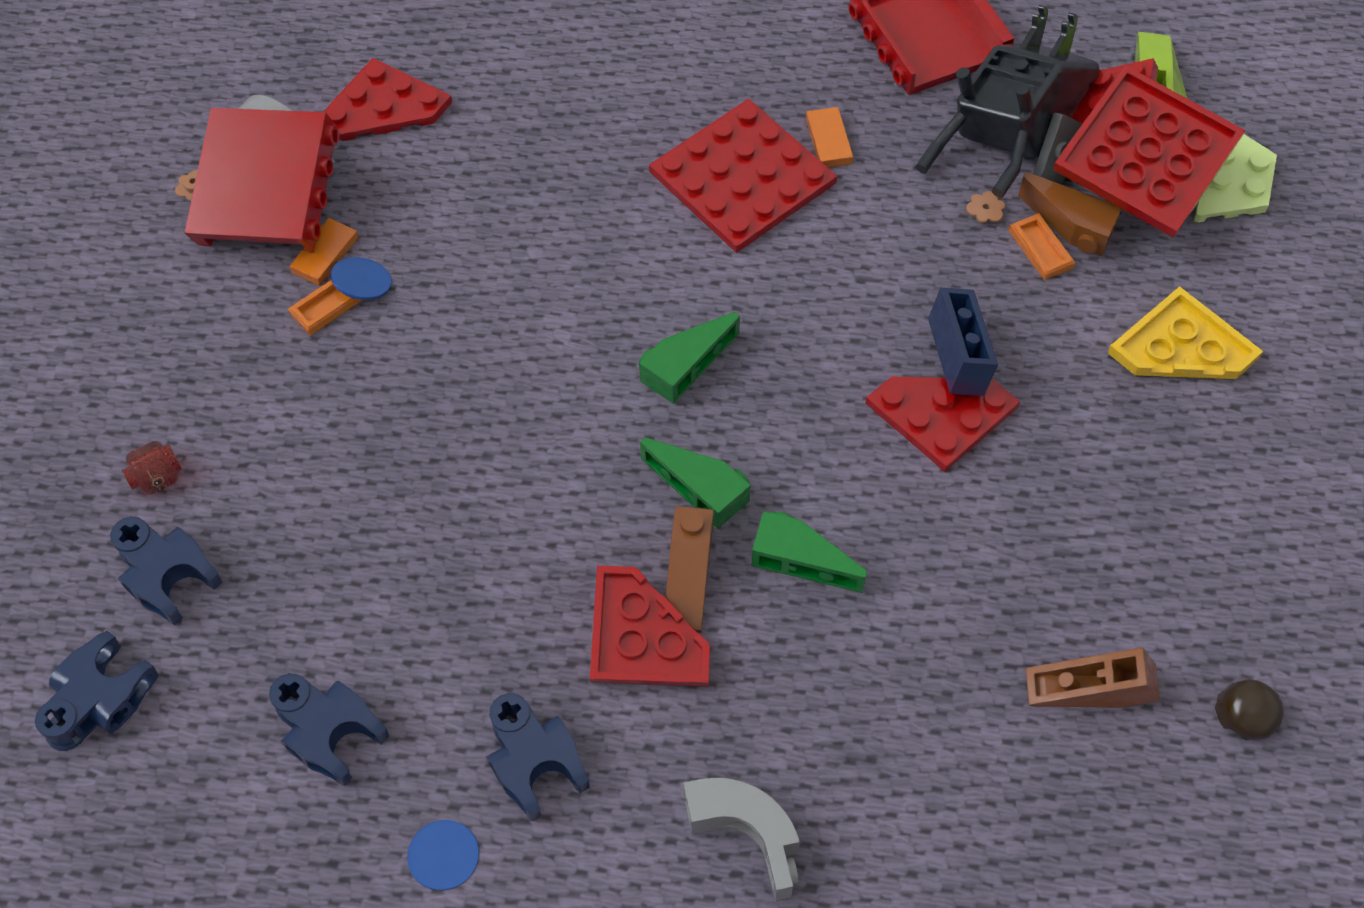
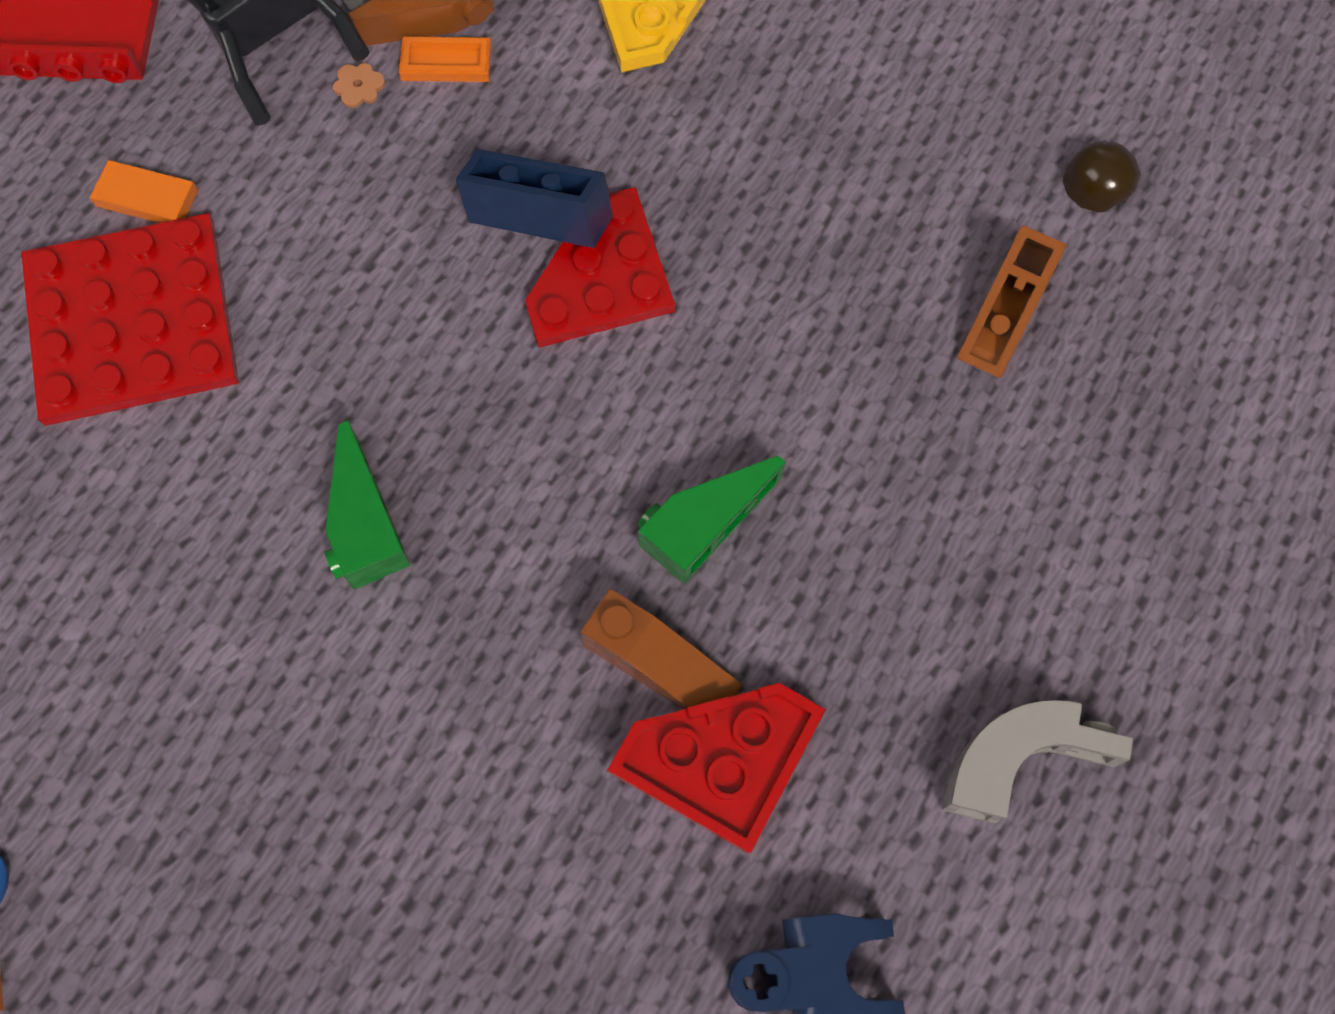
camera: 65 degrees left, 10 degrees up
green slope [640,437,751,529] -> none

